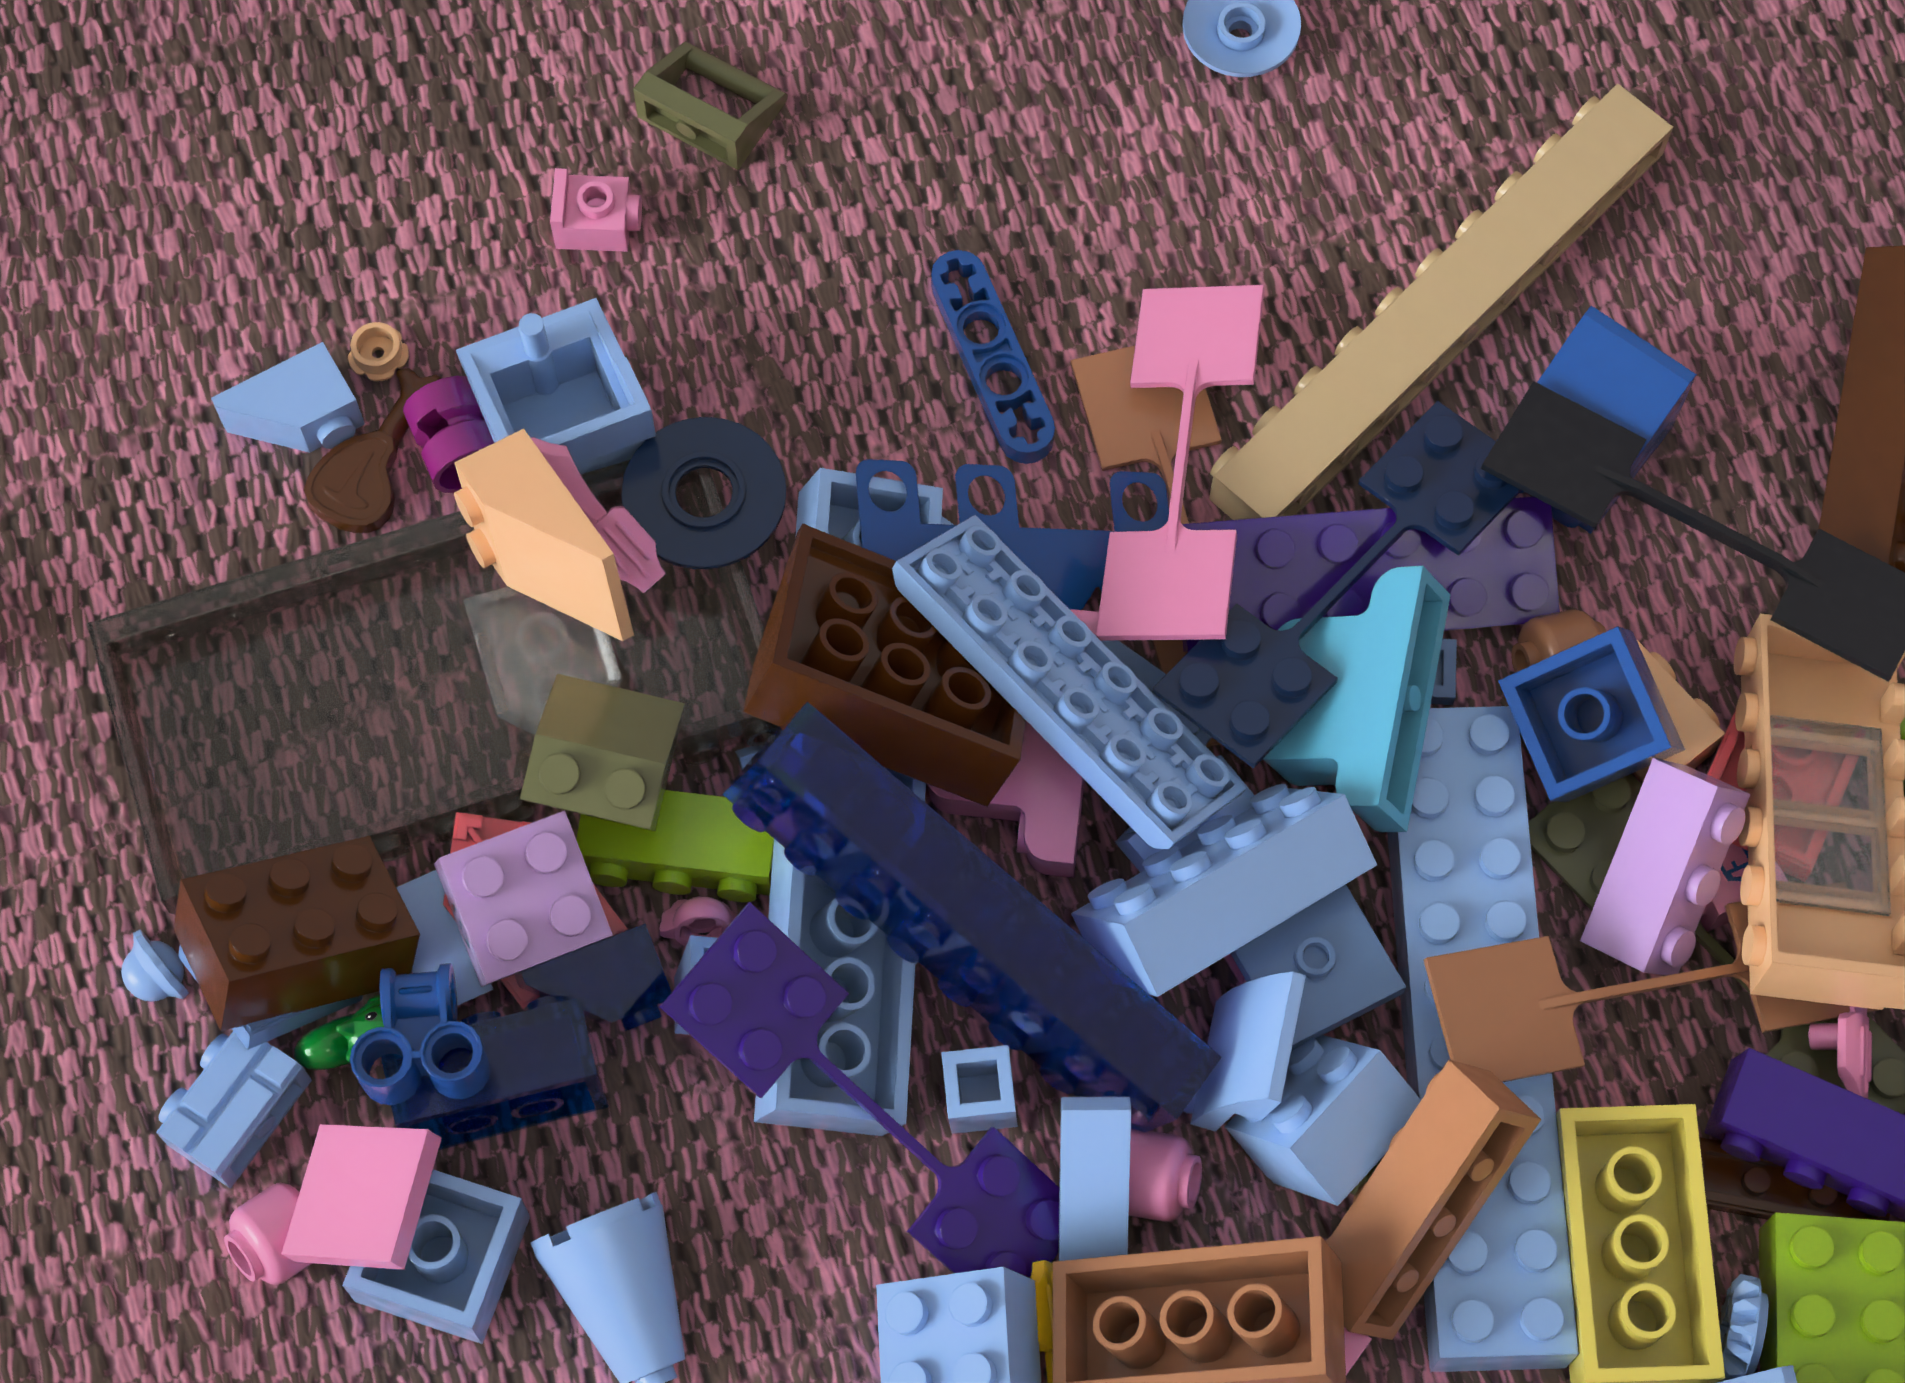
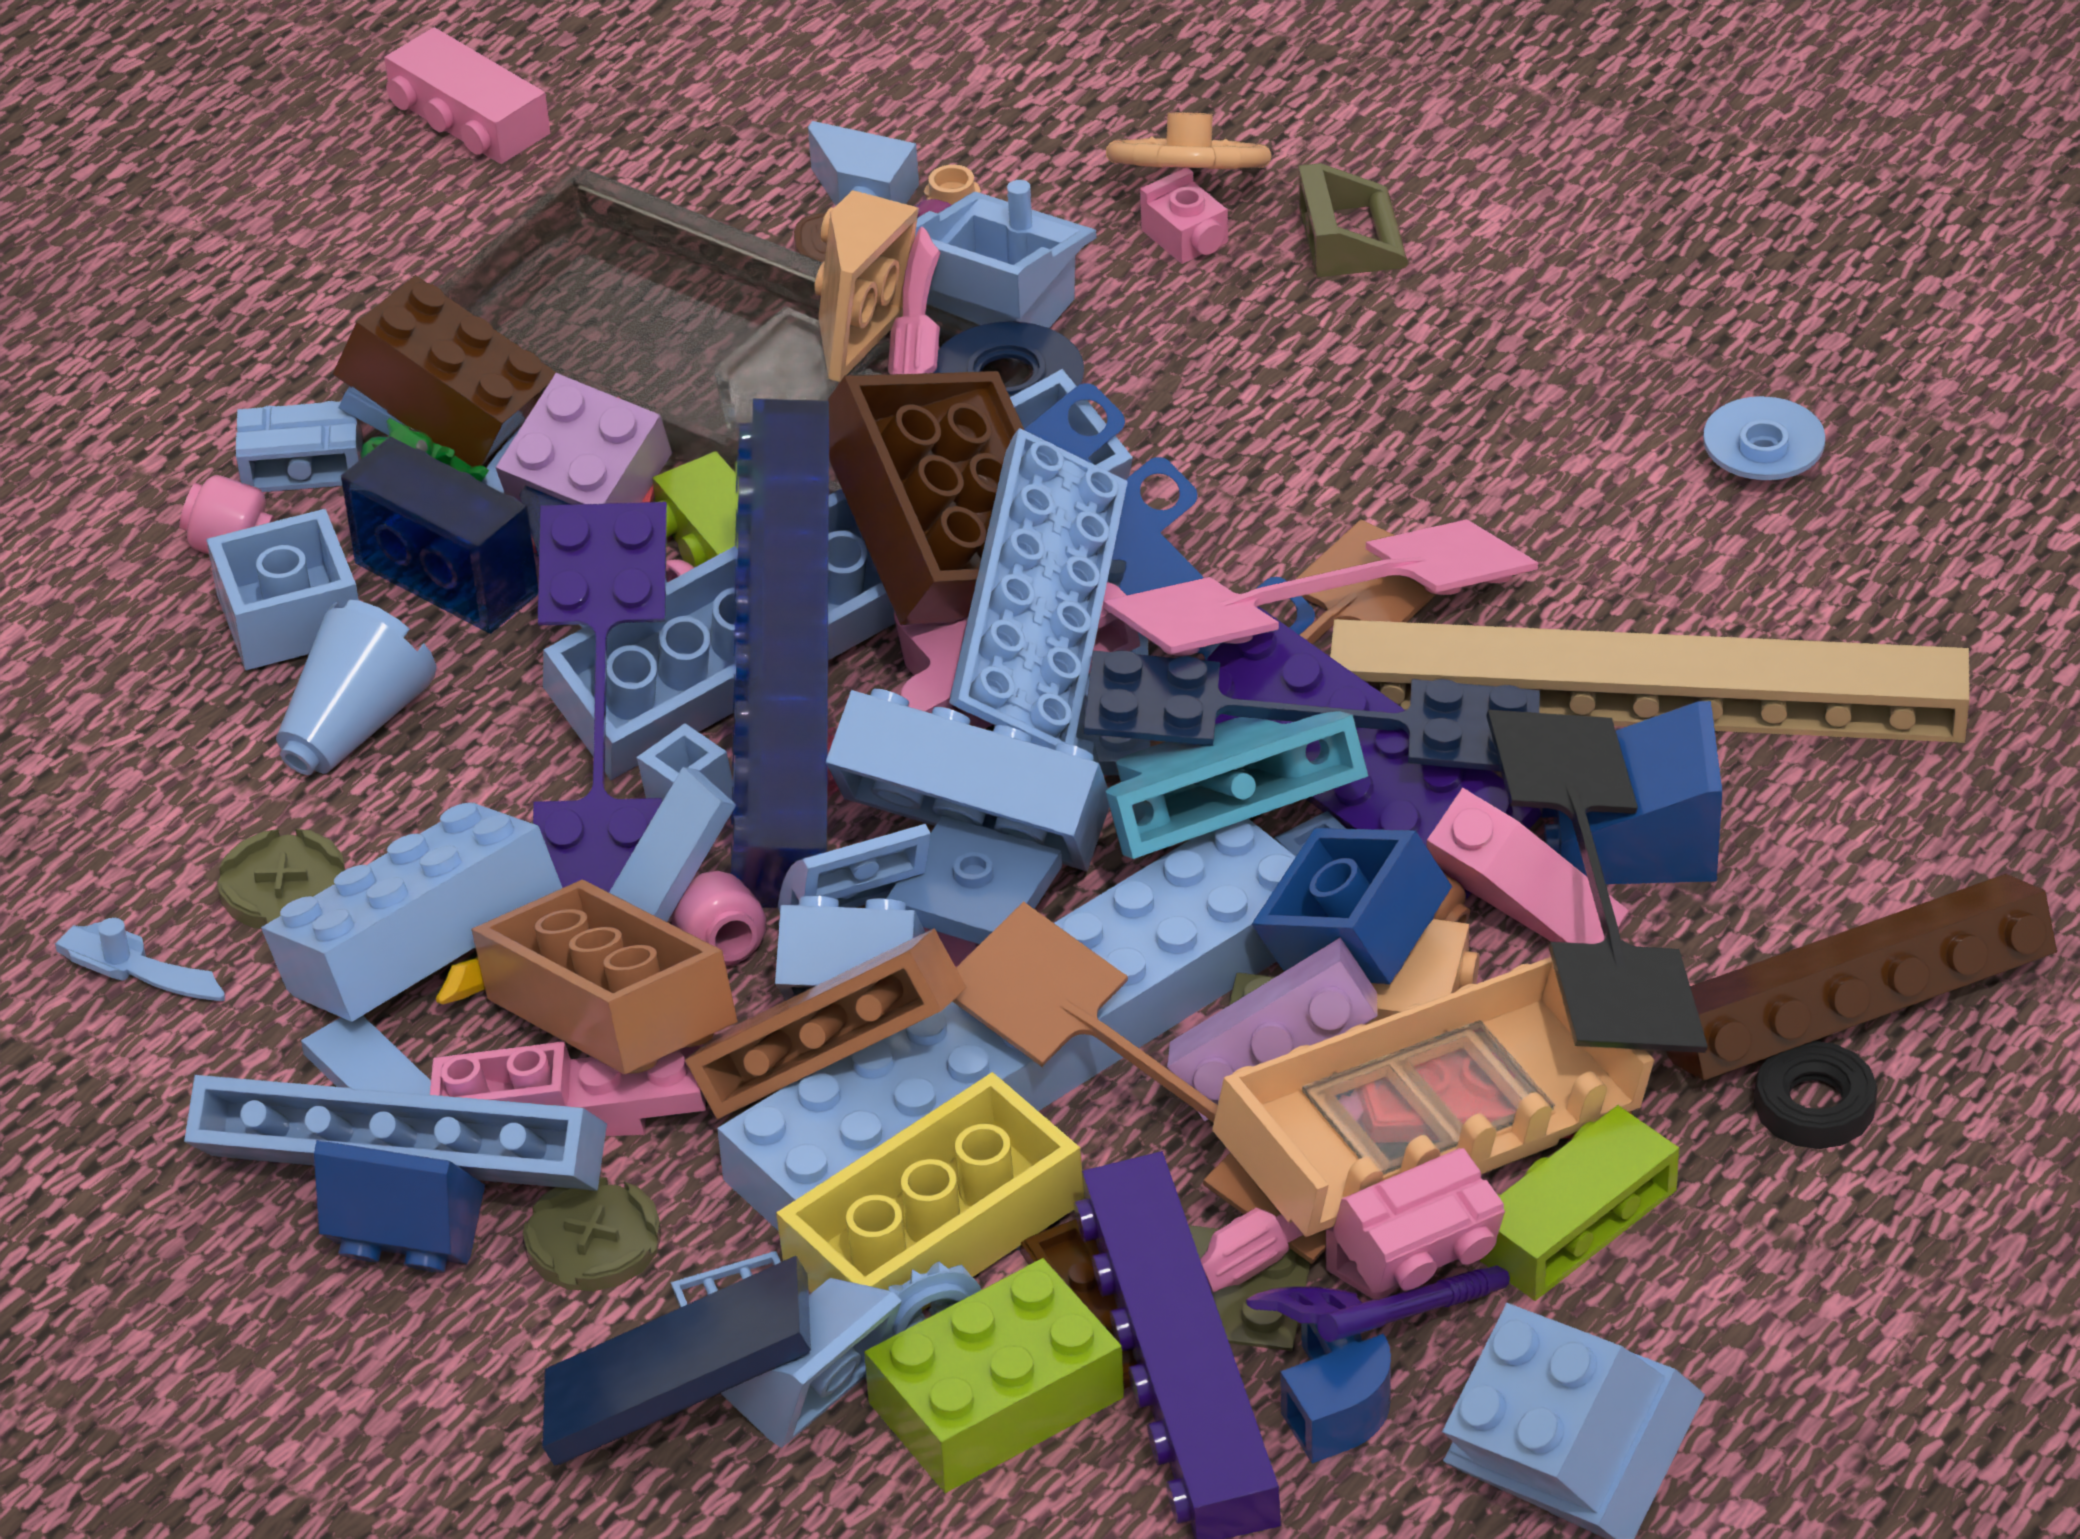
camera: 55 degrees right, 25 degrees down
bright pink tile [281,1124,442,1270] -> none
blue piece [350,963,491,1105] -> none
olive slope [520,673,686,831] -> none
blue beam [931,250,1055,464] -> none
none -> light nougat piece [1106,112,1272,169]
none -> bright pink slope [1427,788,1629,944]

